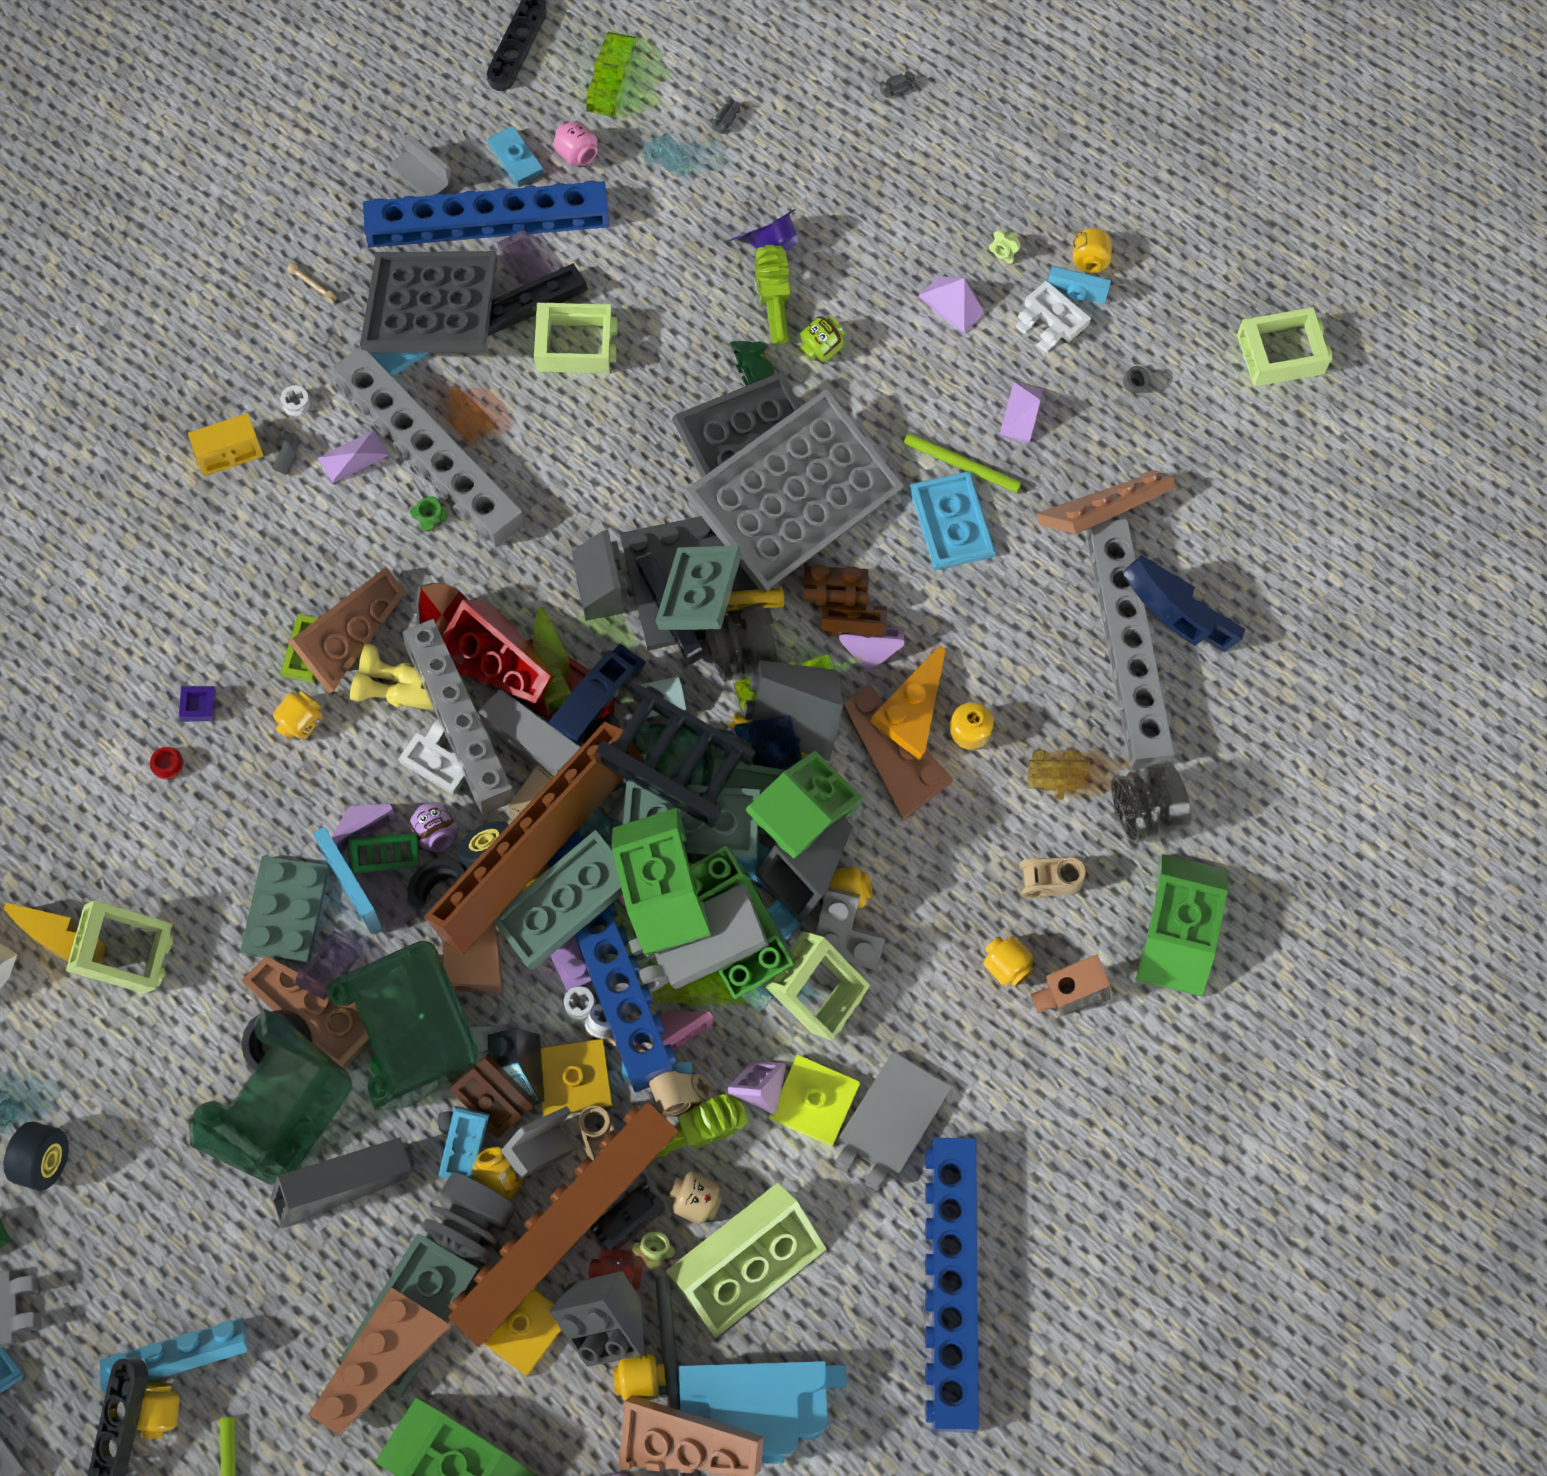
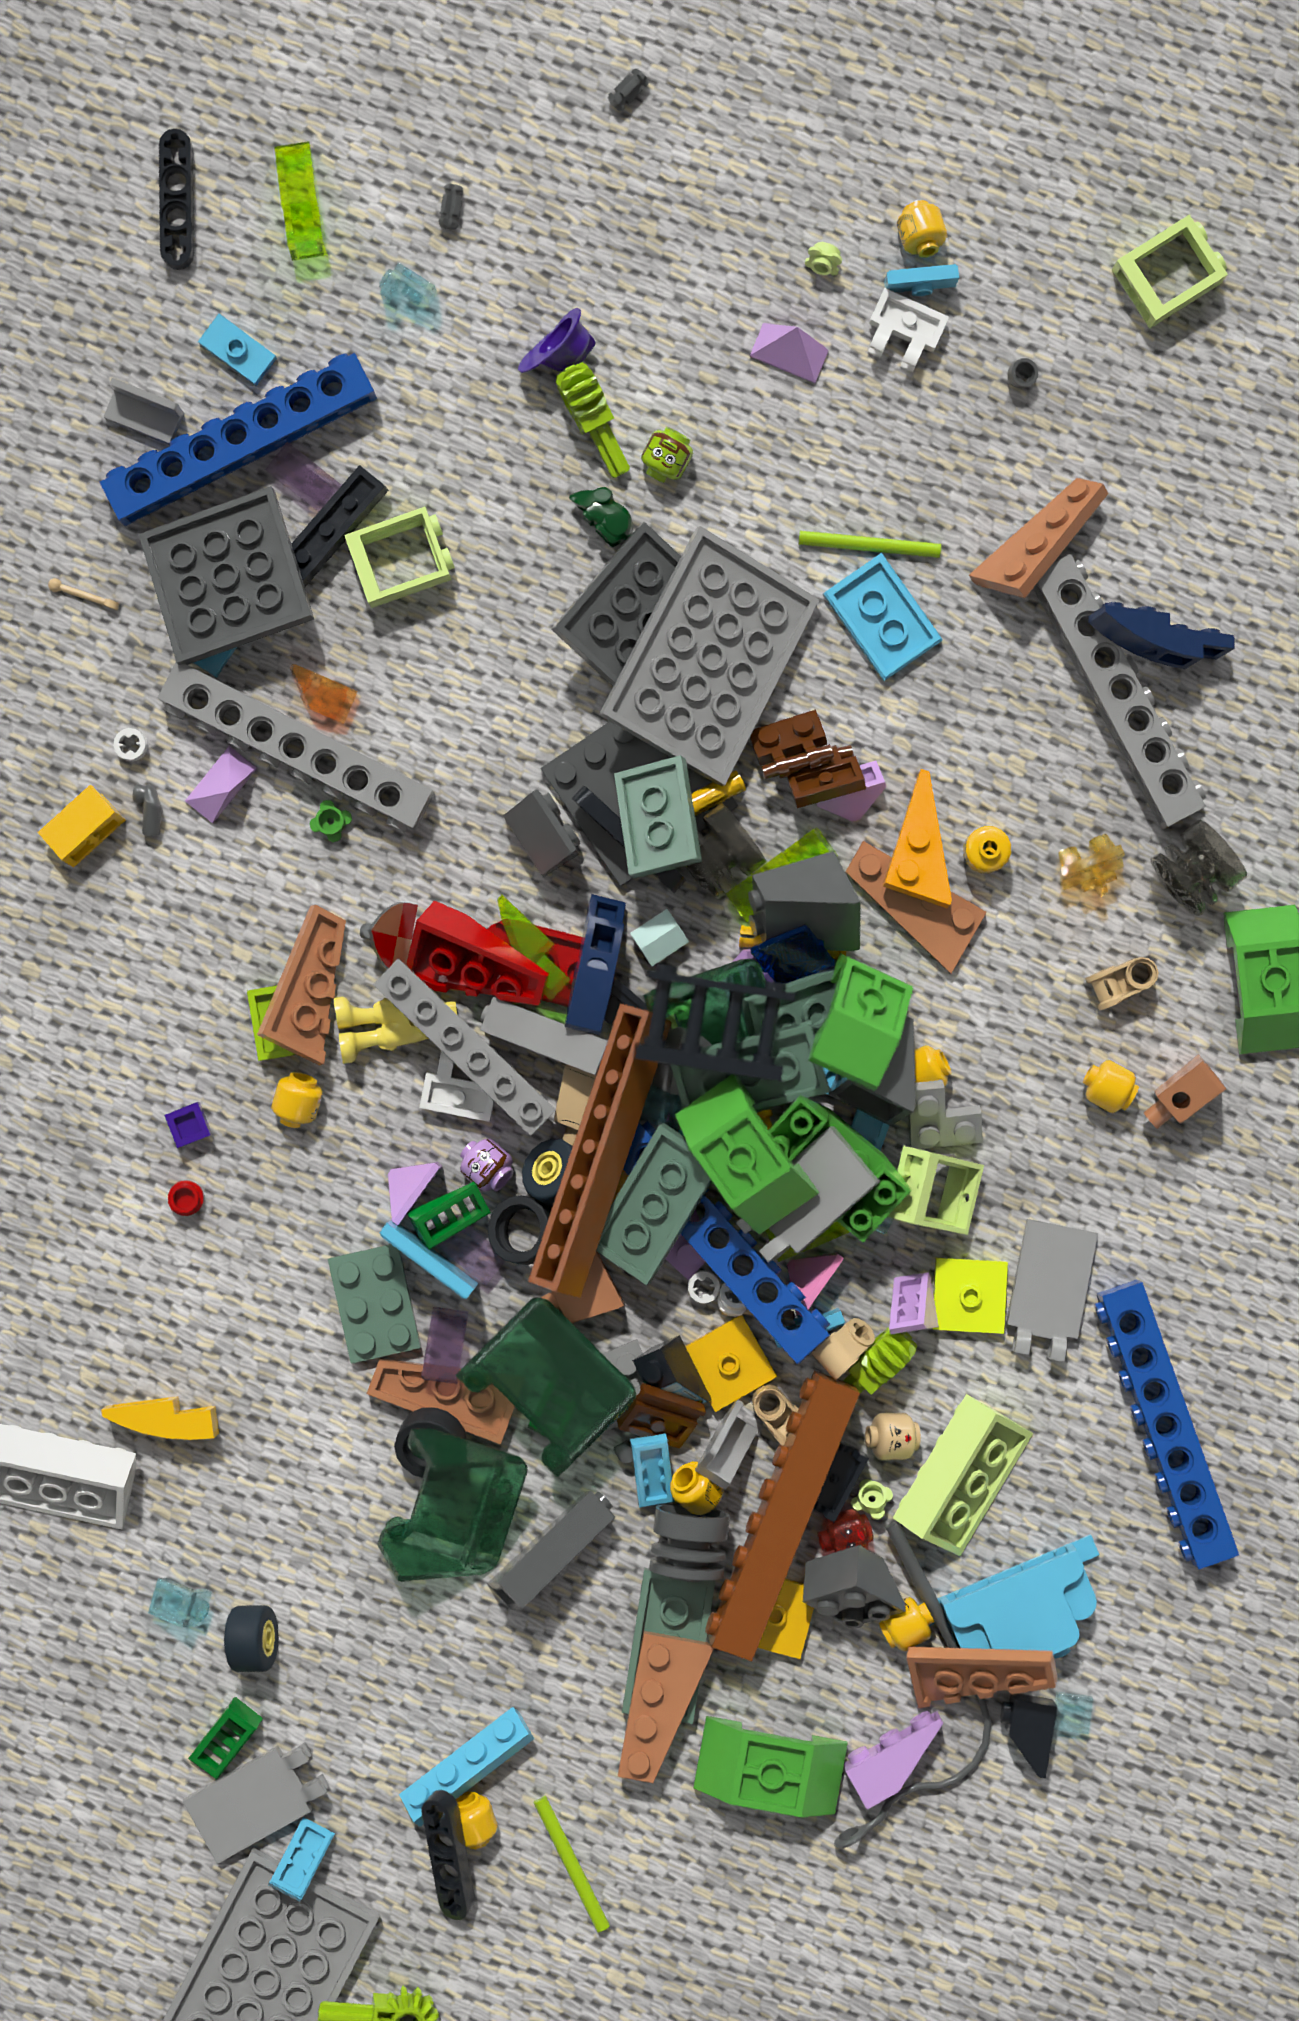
camera: 15 degrees left, 20 degrees up
yellowish green window [66,900,174,993] -> none
bright pink head [554,121,598,166] -> none
lavender slope [999,382,1044,443] -> none

